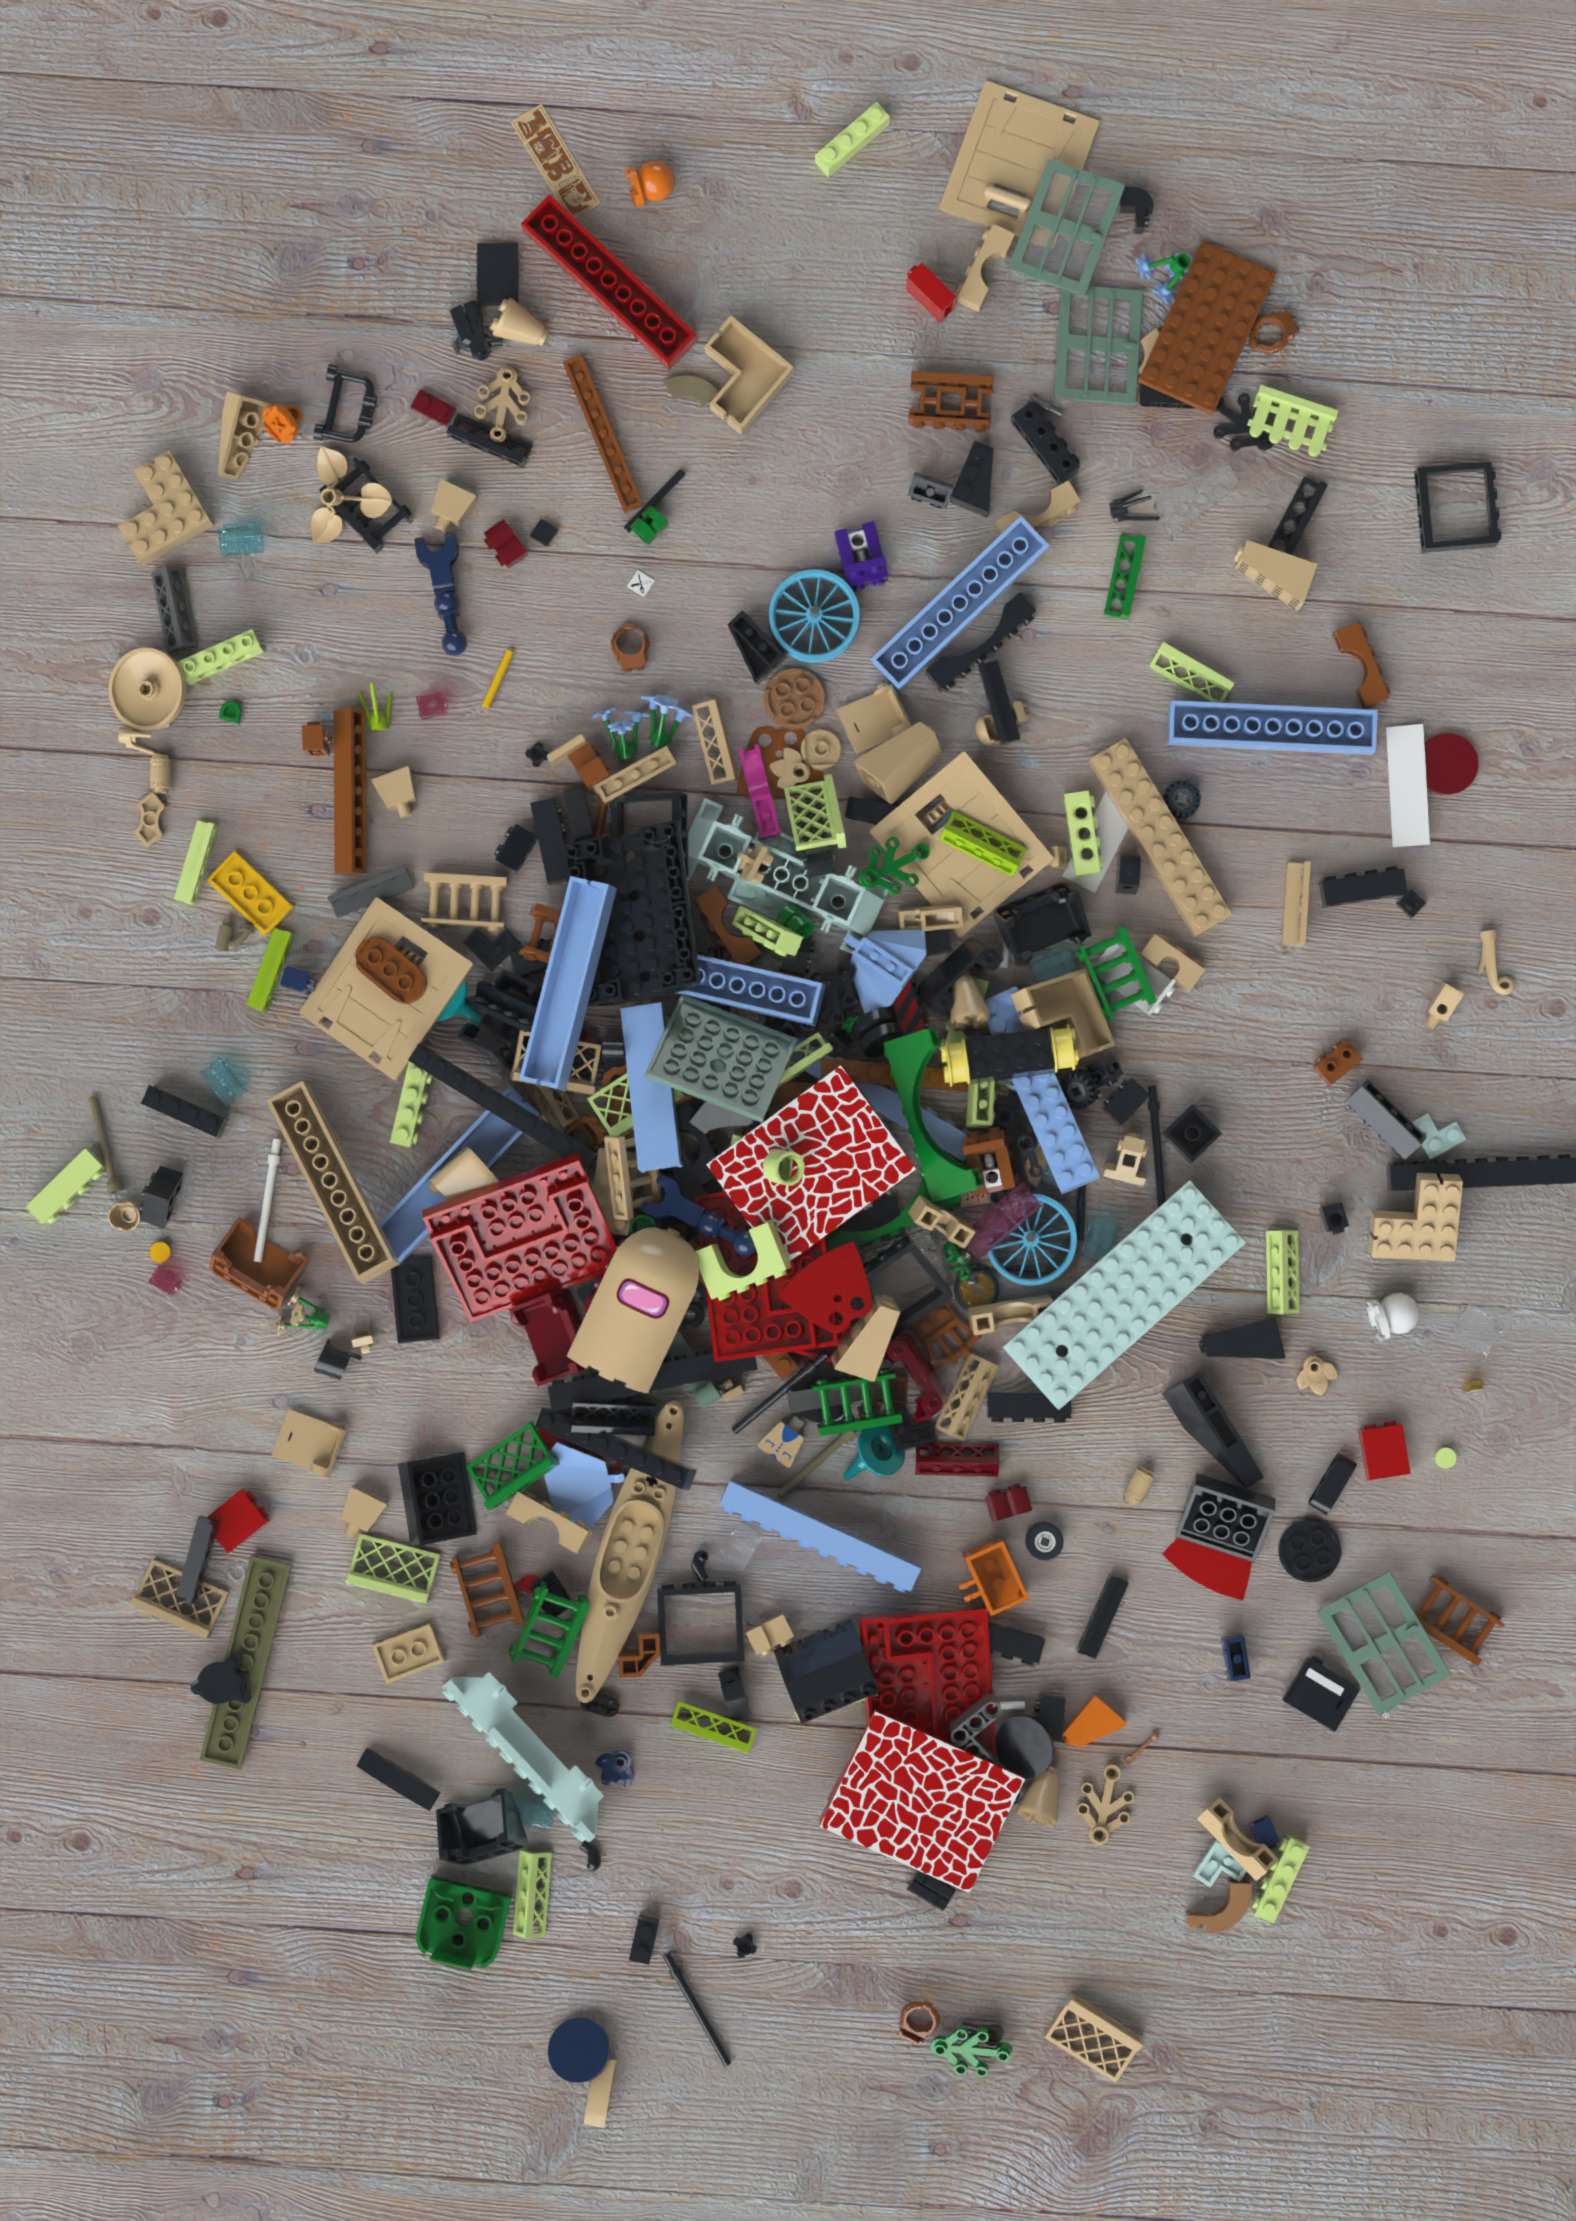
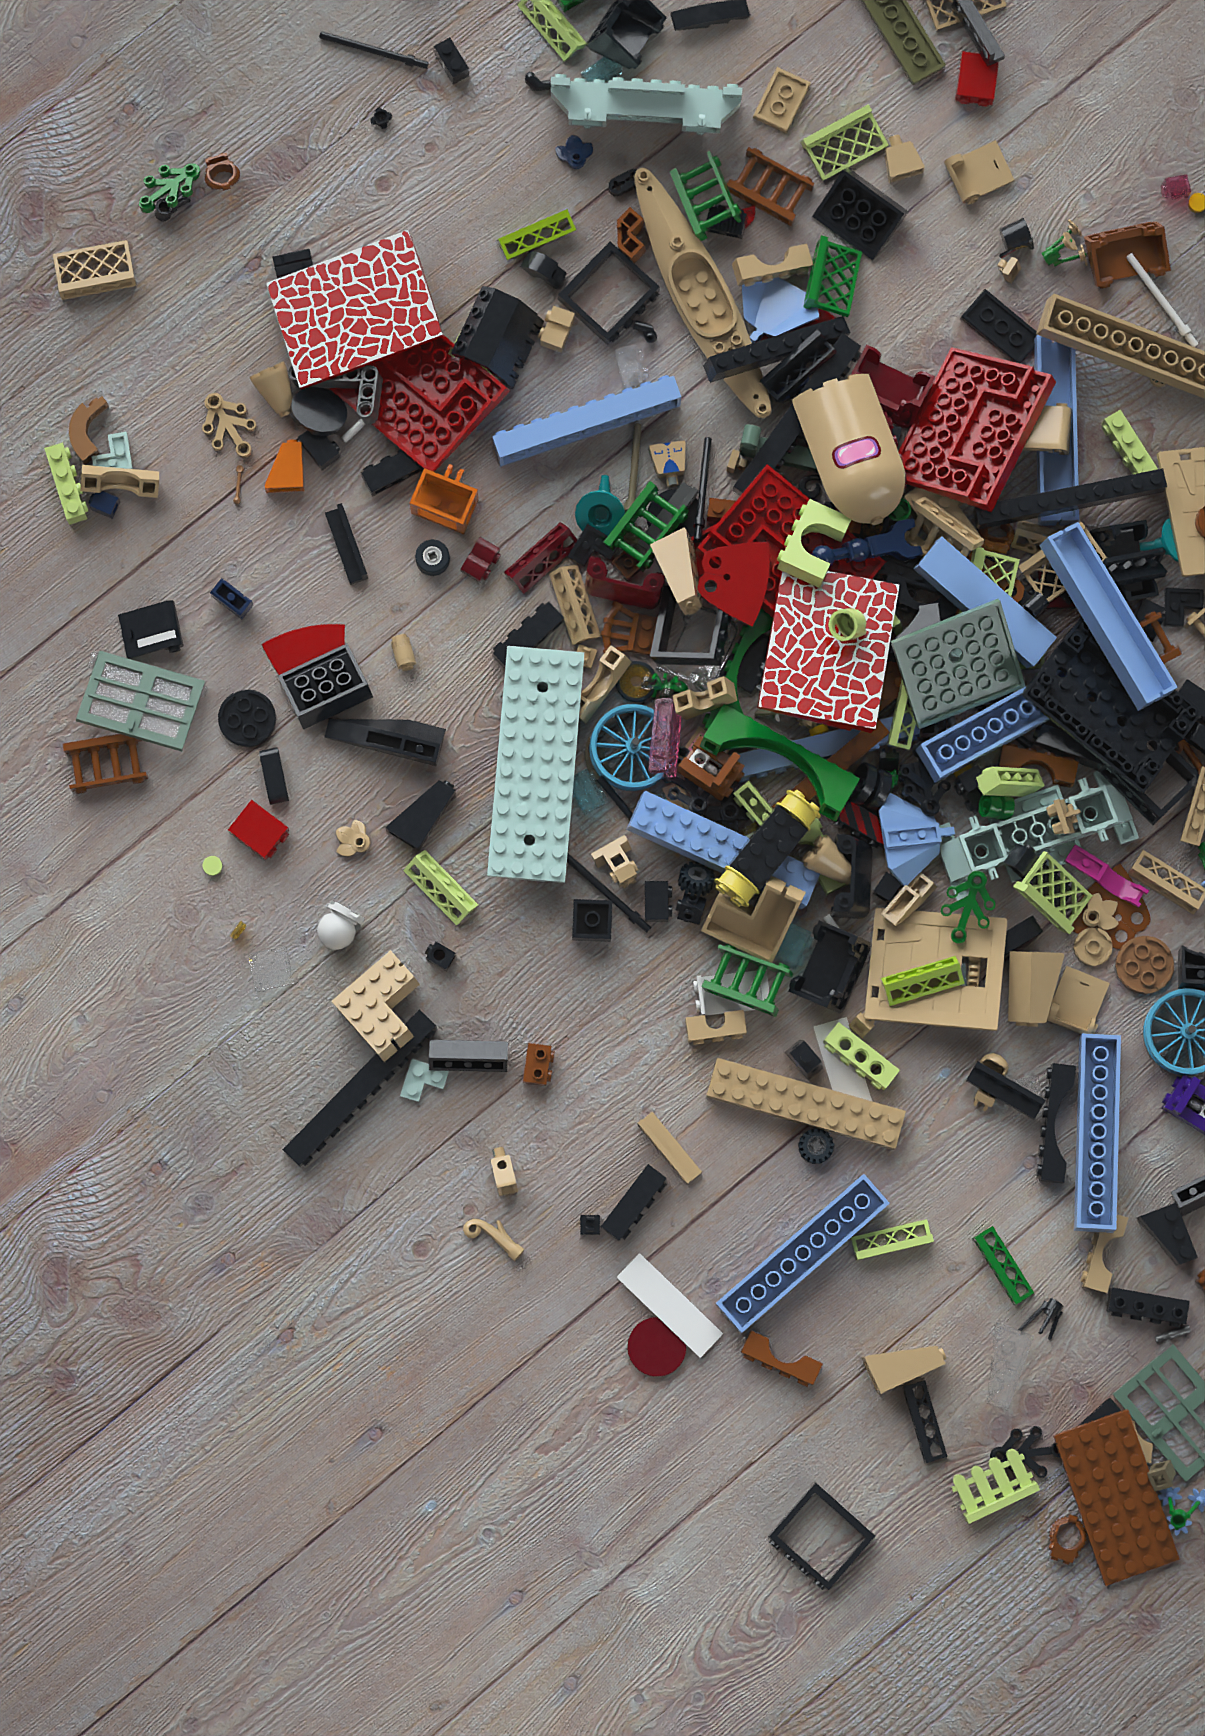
camera: 130 degrees right, 5 degrees down
none -> tan tile [577,644,597,669]
none -> dark tan brick [1147,1460,1176,1492]

